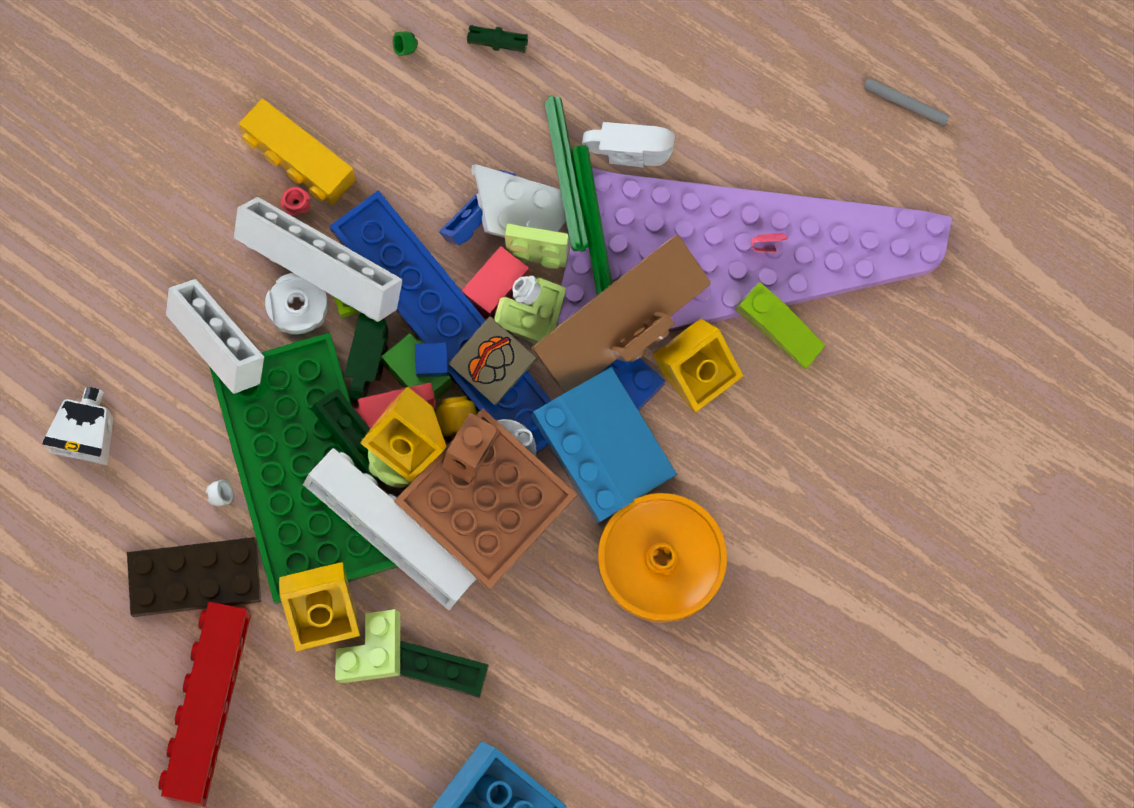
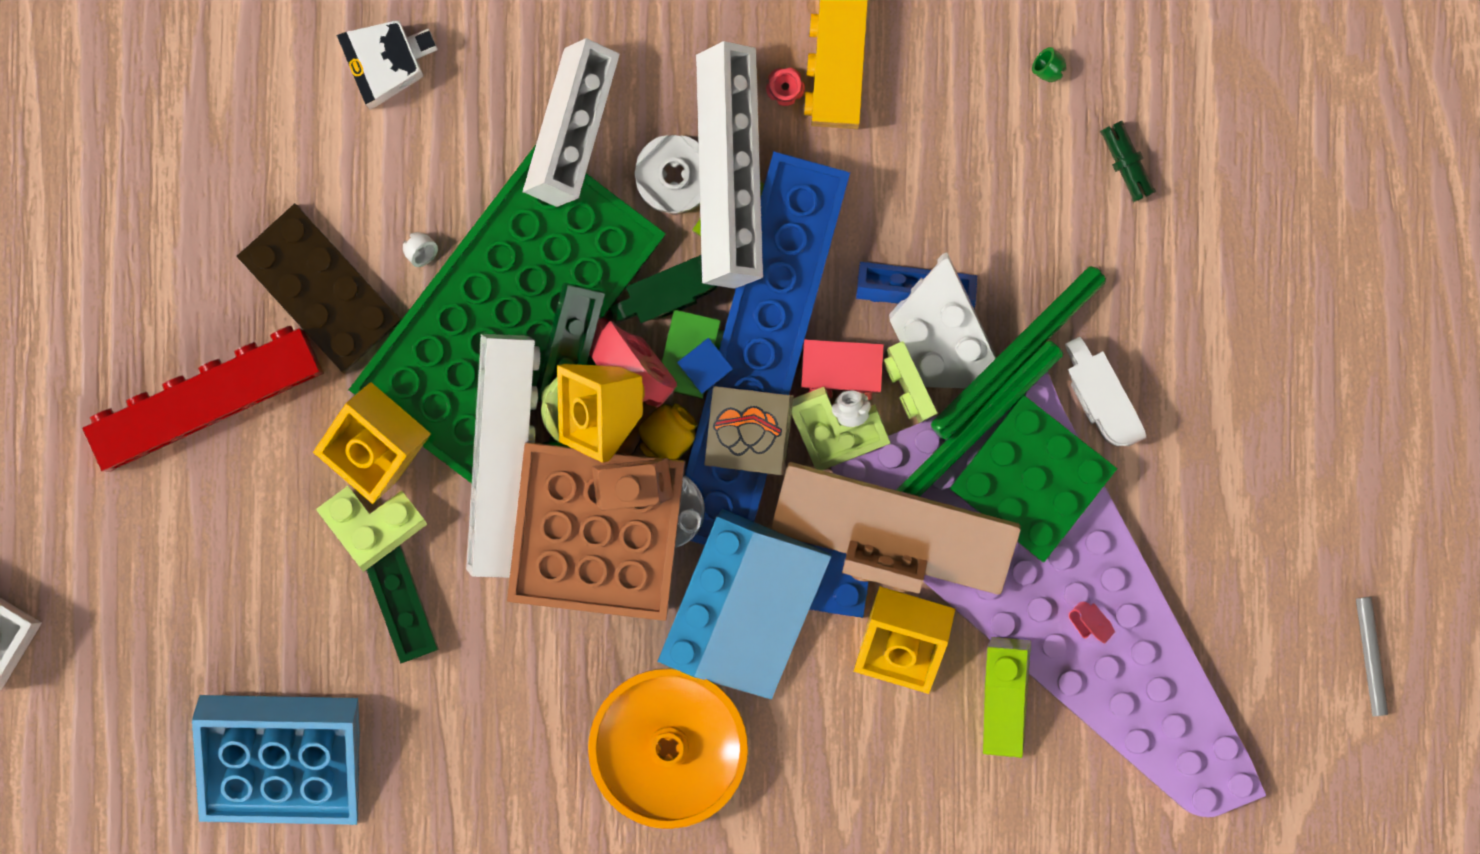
camera: 55 degrees right, 15 degrees up
none -> green plate [949,395,1118,563]

